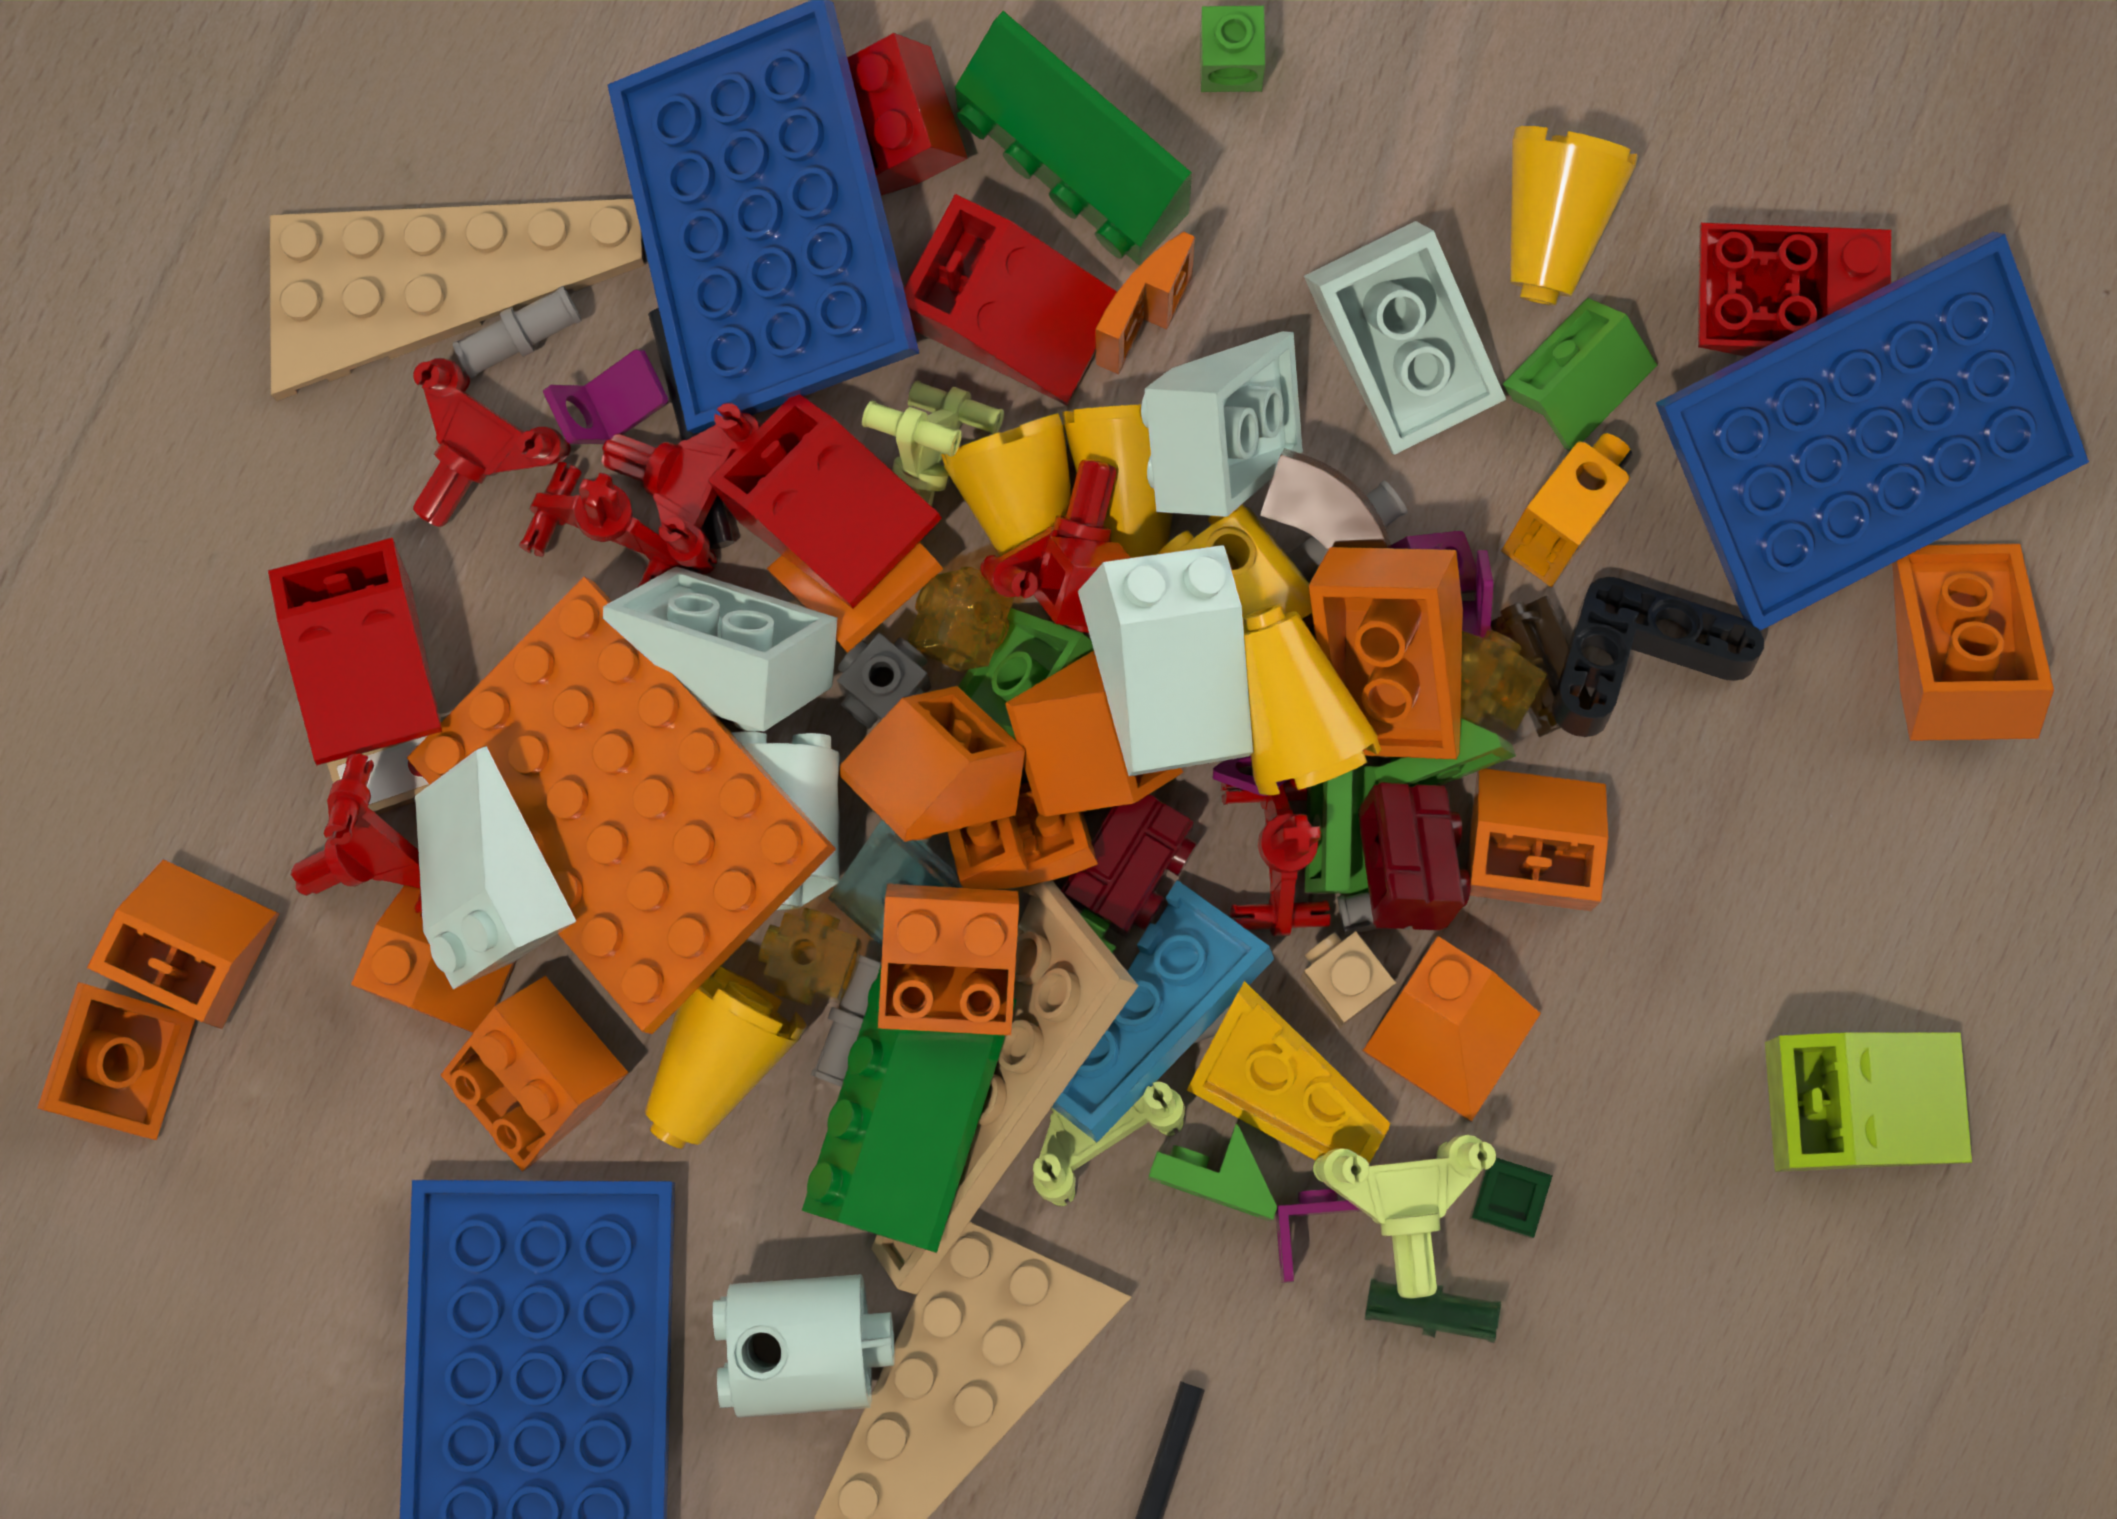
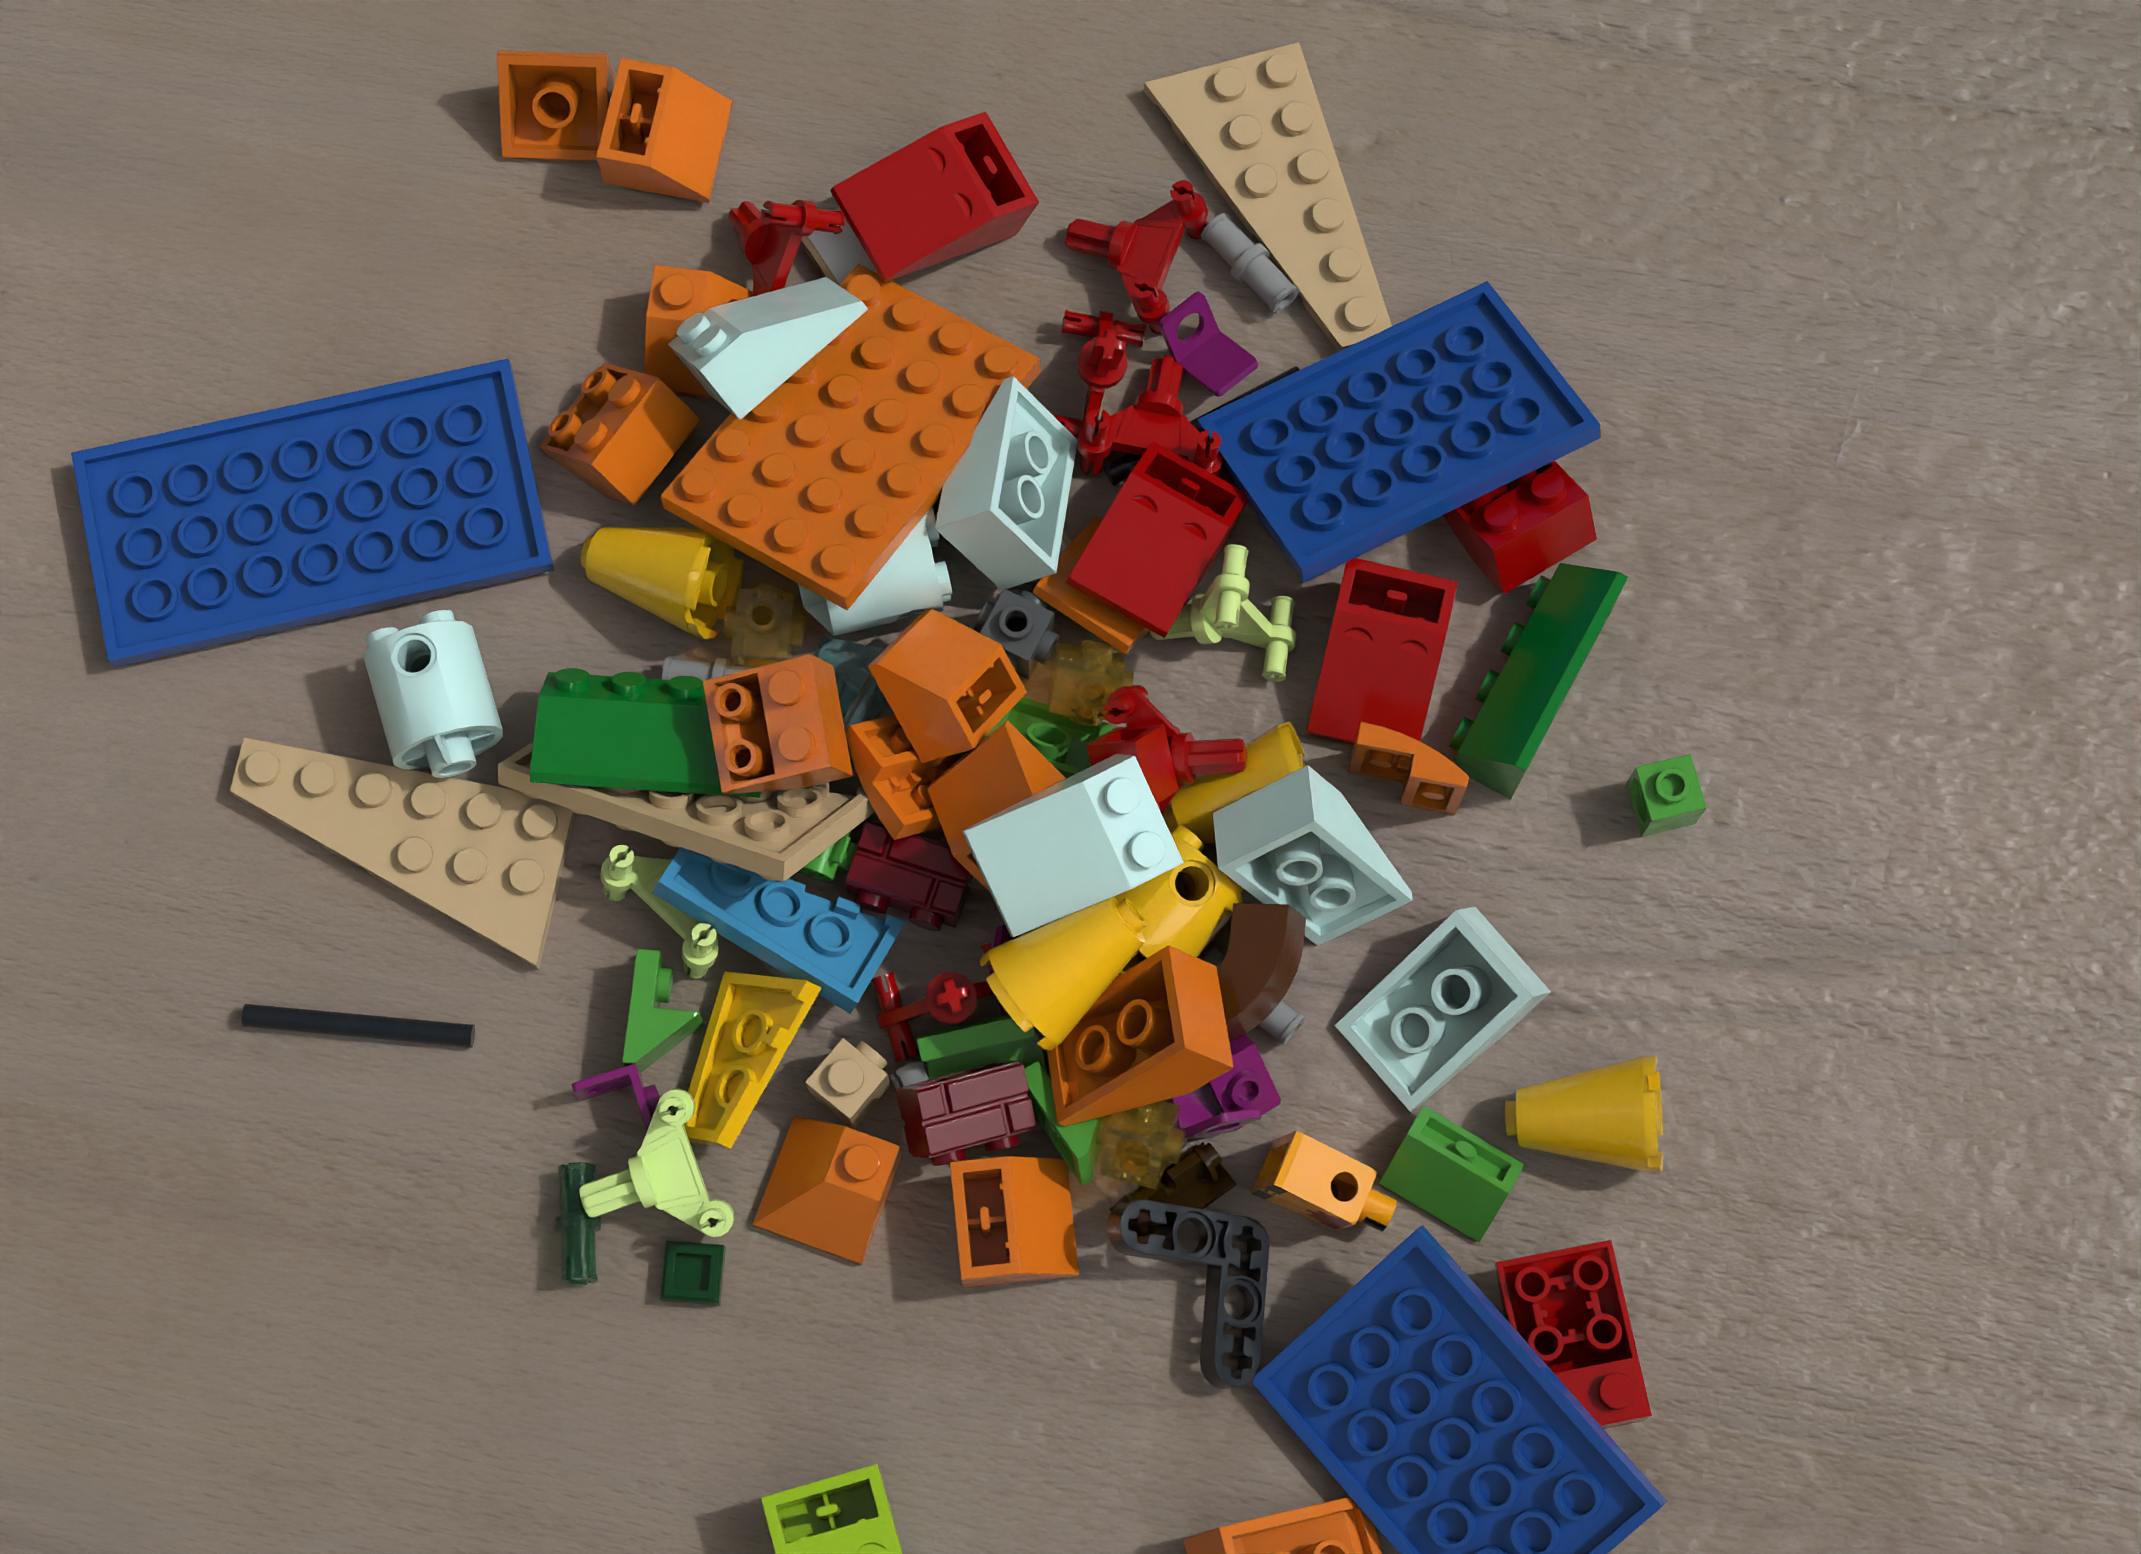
camera: 70 degrees right, 5 degrees down
yellow cone [941,413,1071,556] -> none

